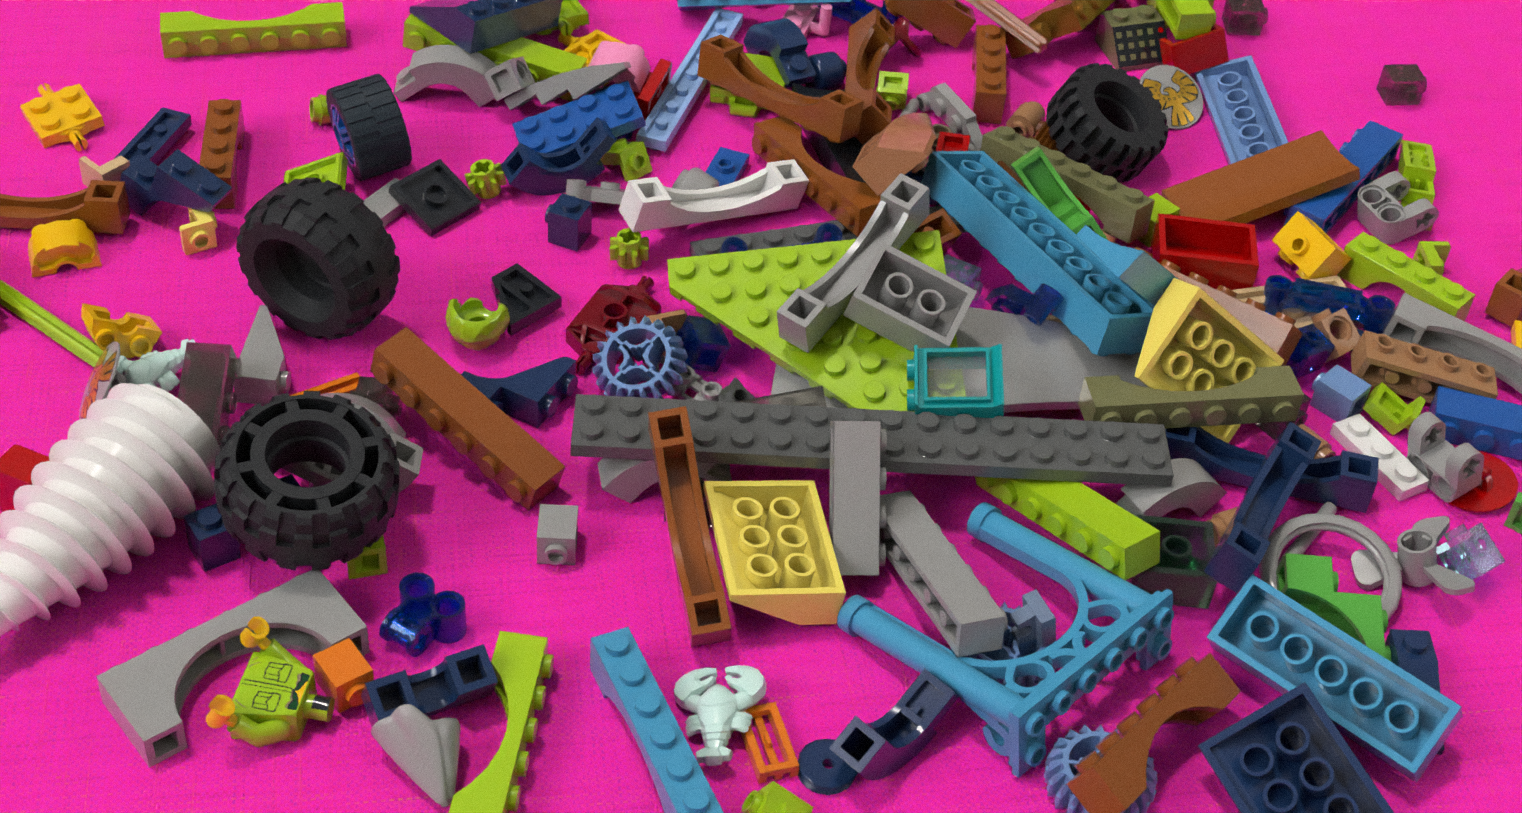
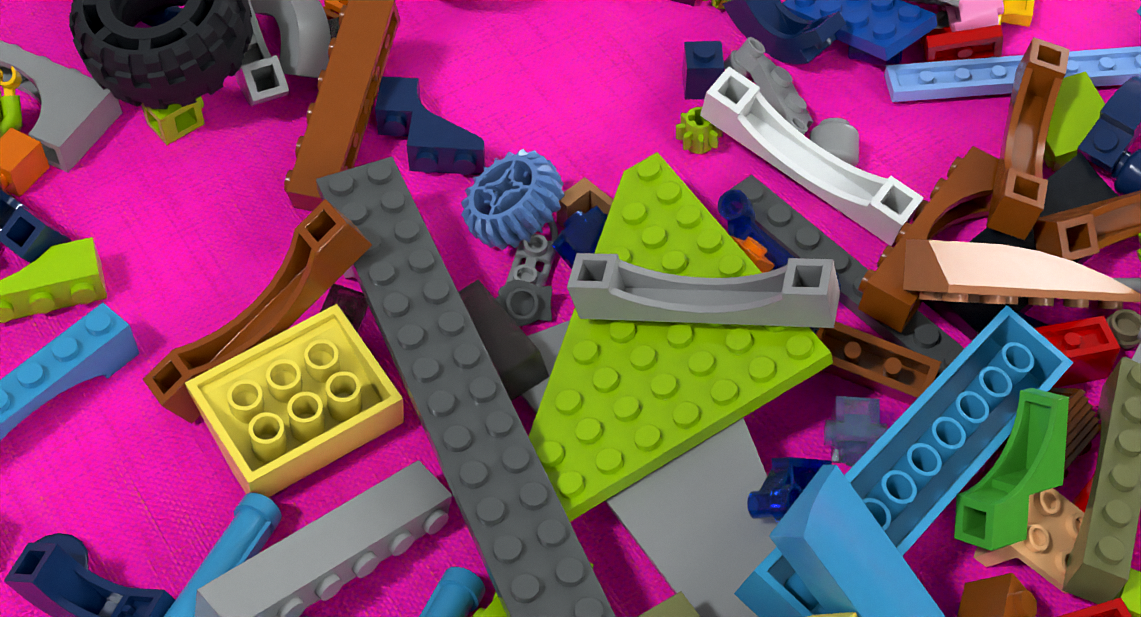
camera: 70 degrees right, 10 degrees up
clear blue piece [379,572,467,658] -> none
lime hair [445,297,510,350] -> none
black wing [491,263,562,335] -> none
light grey brick [537,504,578,565] -> none
dark red plate [566,276,661,375] -> none
lime bracket [600,138,652,182] -> none
light aqua animal [674,665,767,766] -> none
blue plate [706,147,749,186] -> none
orange tile [740,702,799,784] -> none
light grey brick [829,421,887,576] -> none
light grey brick [843,242,977,352] -> none
teal window [907,344,1004,418] -> none

